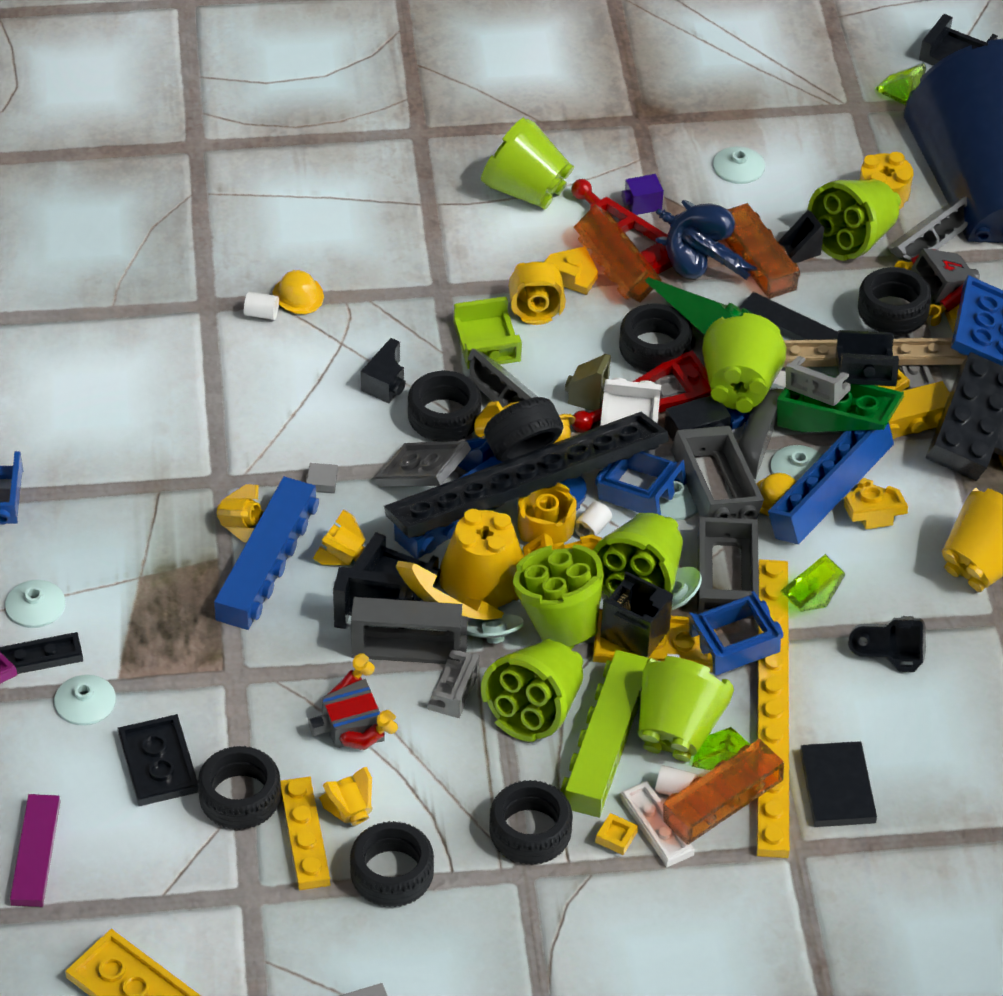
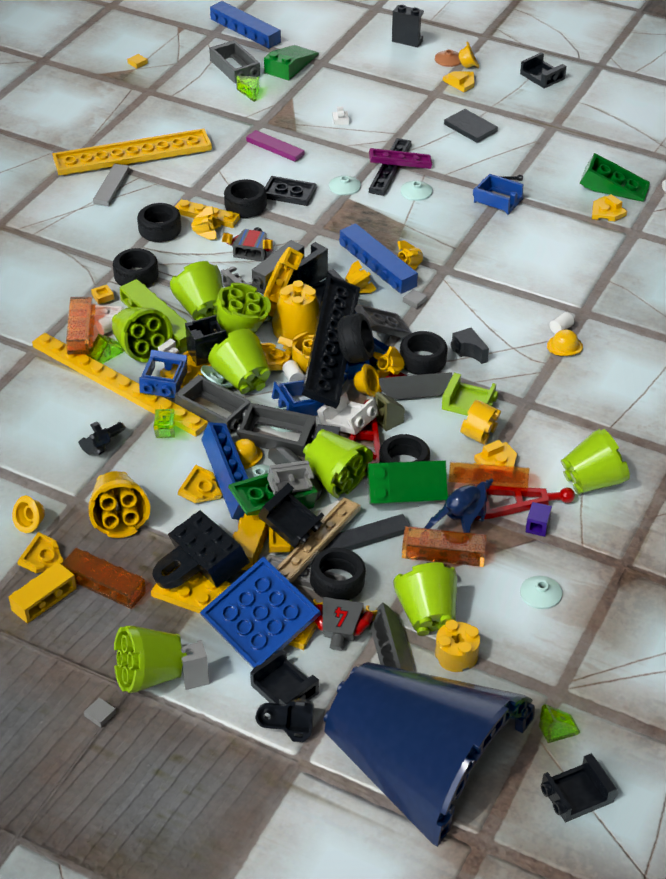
camera: 125 degrees right, 5 degrees down
black tile [800,741,877,827] -> none

